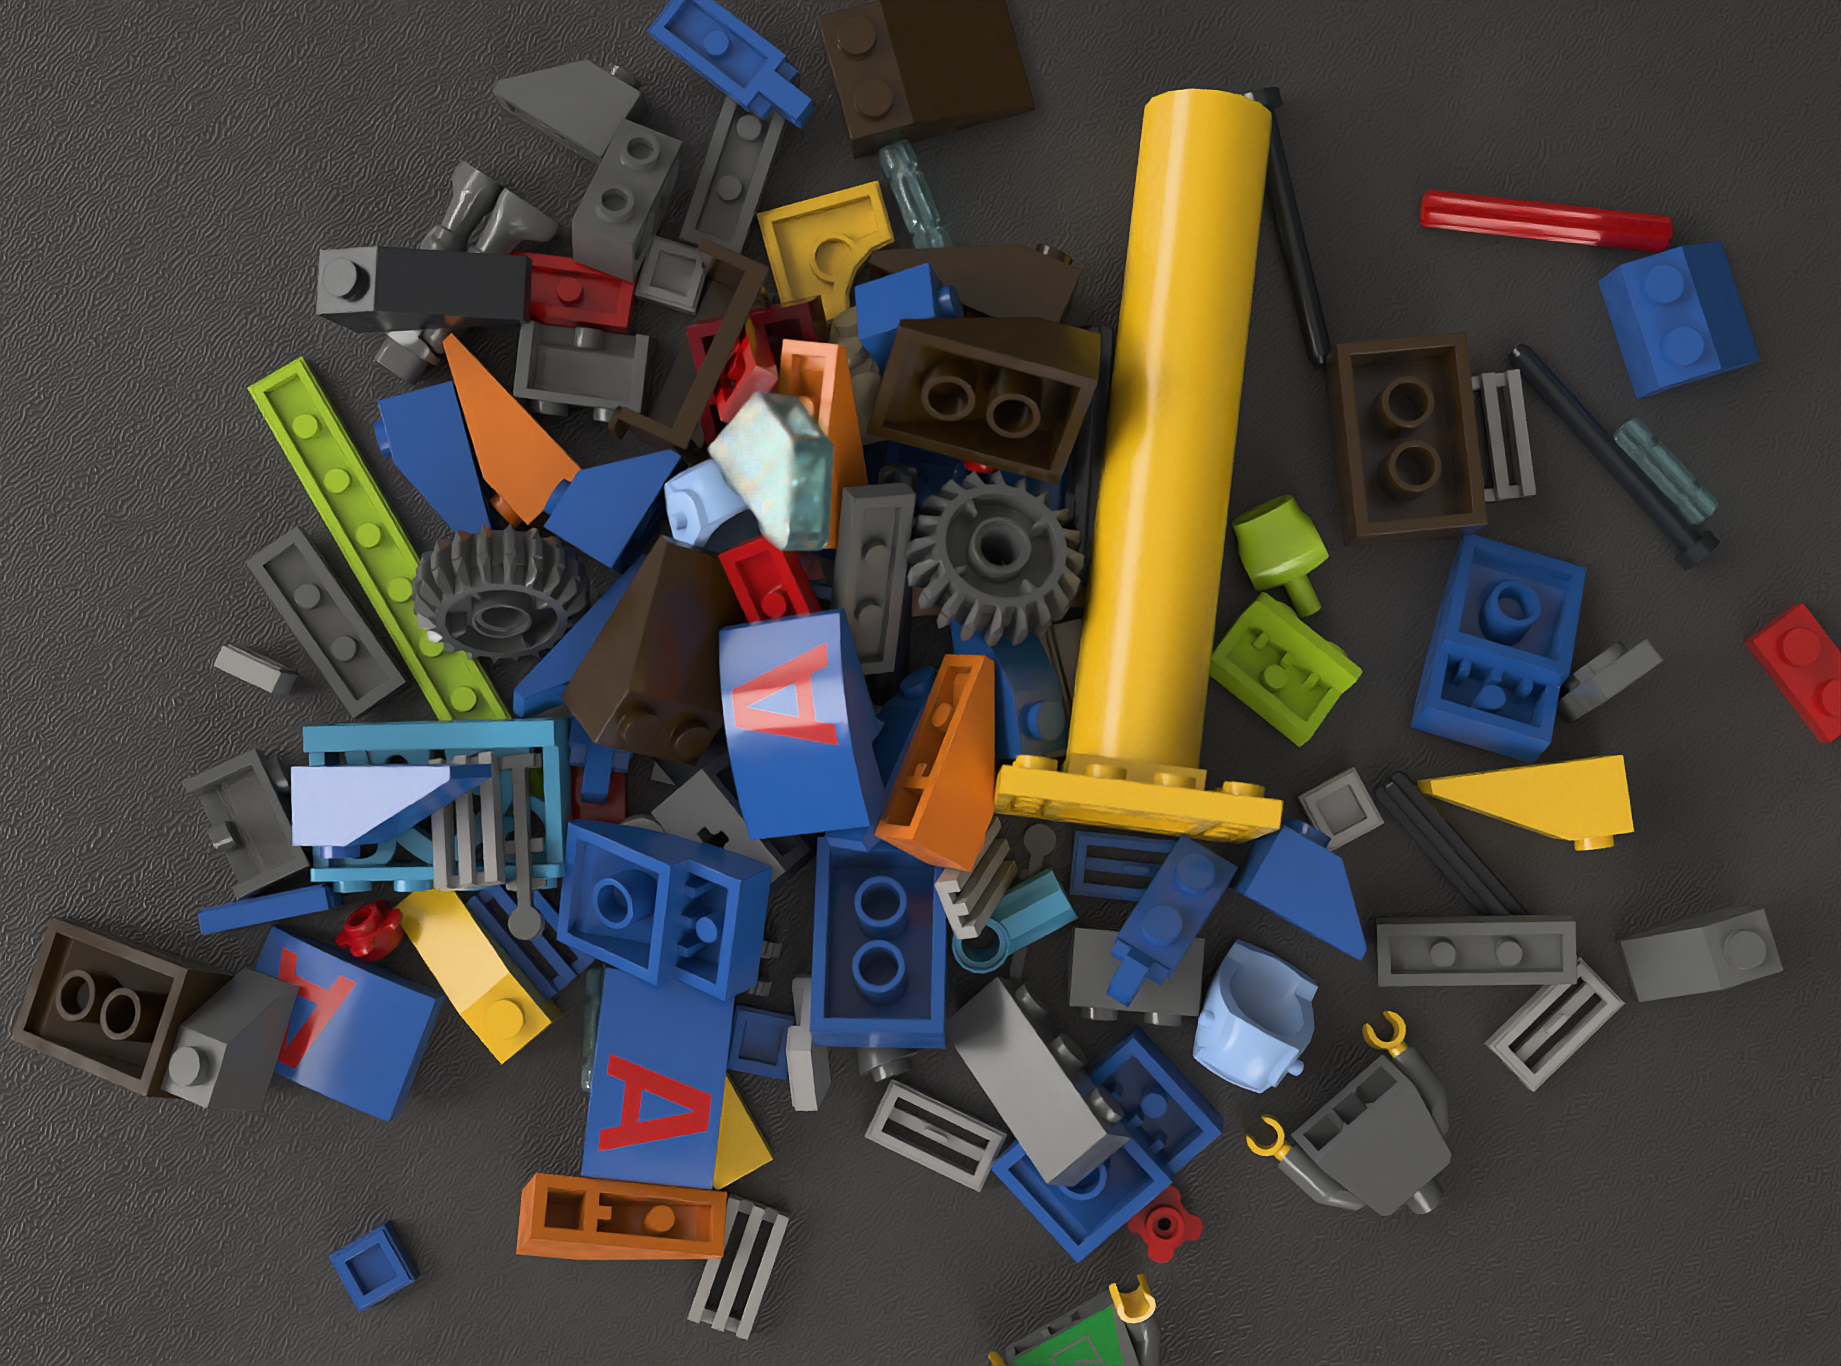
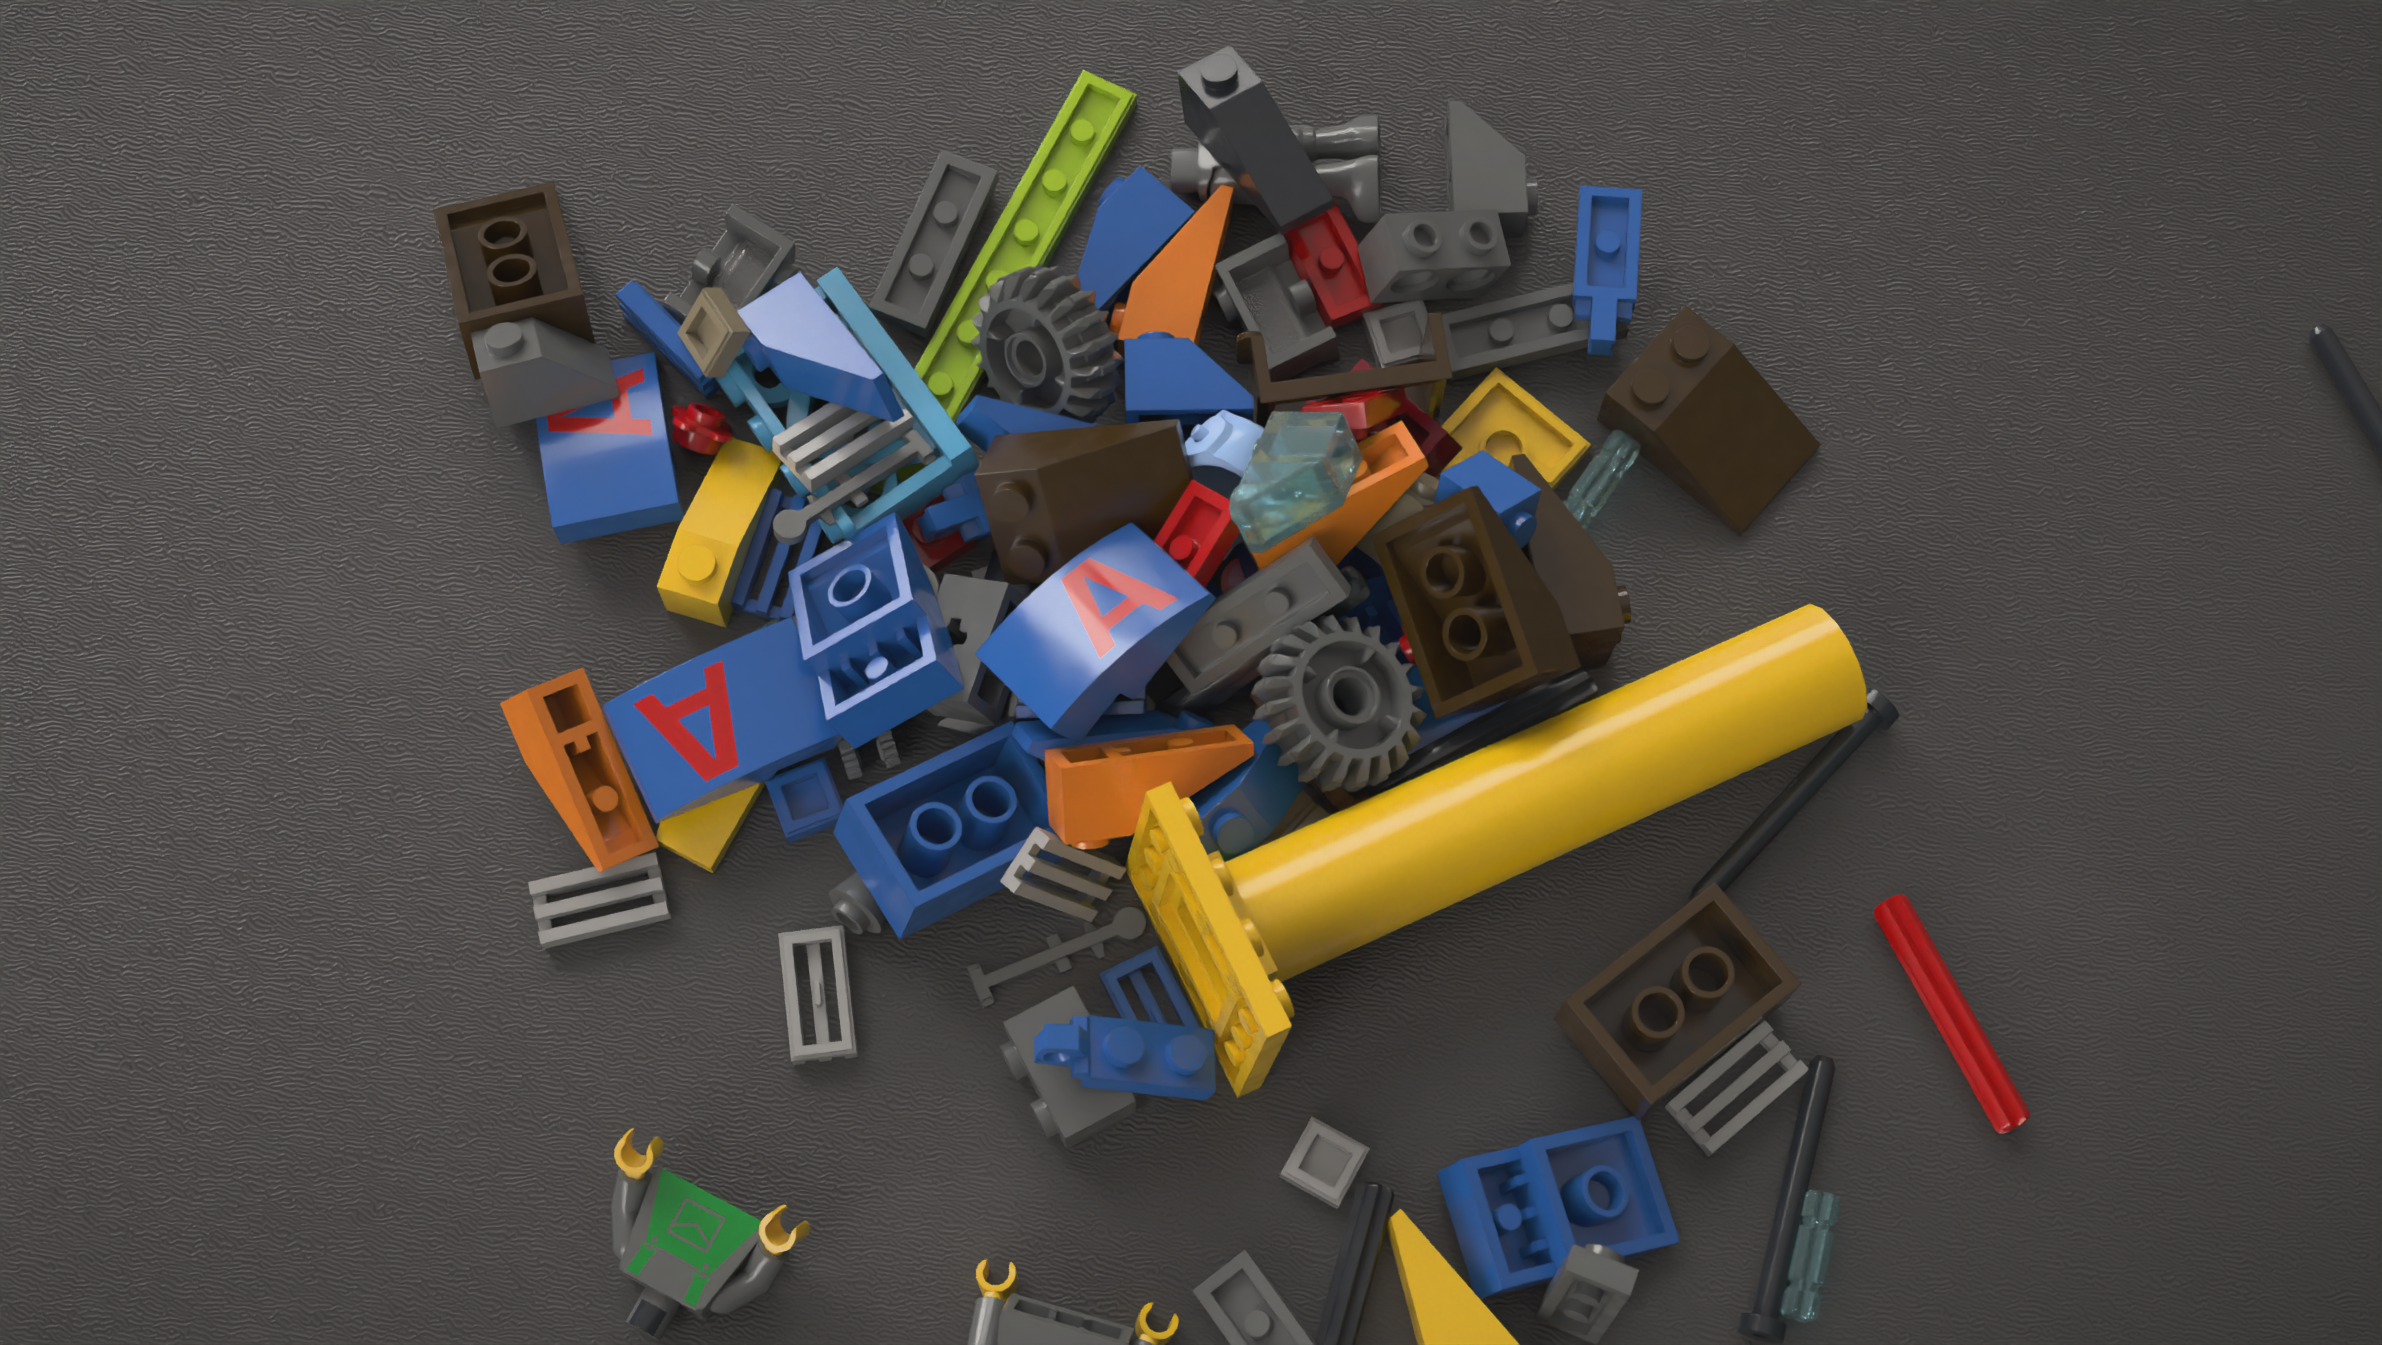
camera: 50 degrees right, 15 degrees down
light grey tile [213,644,298,695] -> none
blue tile [328,1221,420,1313] -> none
light grey tile [786,974,831,1111] -> none
brick [946,976,1131,1187] -> none
dark azure piece [950,866,1078,974] -> none
blue slope [990,1025,1224,1263] -> none
red plate [1126,1185,1203,1263] -> none
light blue helmet [1192,939,1318,1094] -> none
lime bracket [1210,592,1362,748] -> none
blue slope [1228,818,1367,961] -> none
lime piece [1232,494,1329,618] -> none
blue slope [1598,241,1760,400] -> none
none -> dark tan tile [677,287,751,378]

